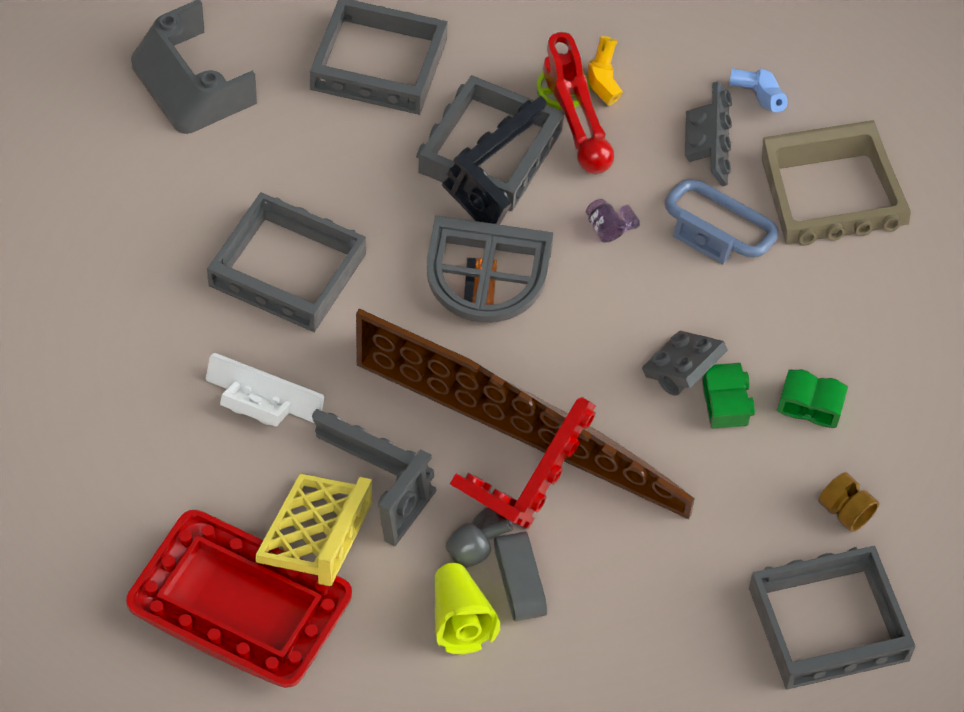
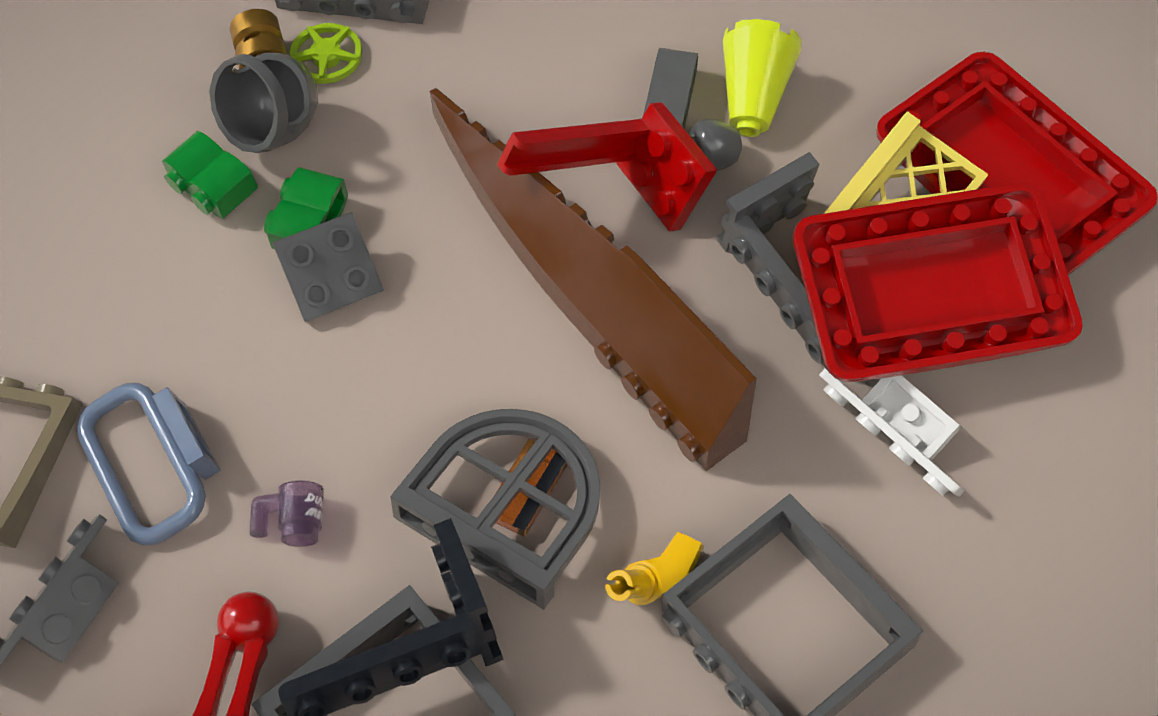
camera: 150 degrees left, 5 degrees up
none -> dark grey piece [209,53,318,153]
none -> lime wheel [290,23,362,84]
none -> yellow arm [605,532,704,605]
none -> red wedge [793,183,1083,382]

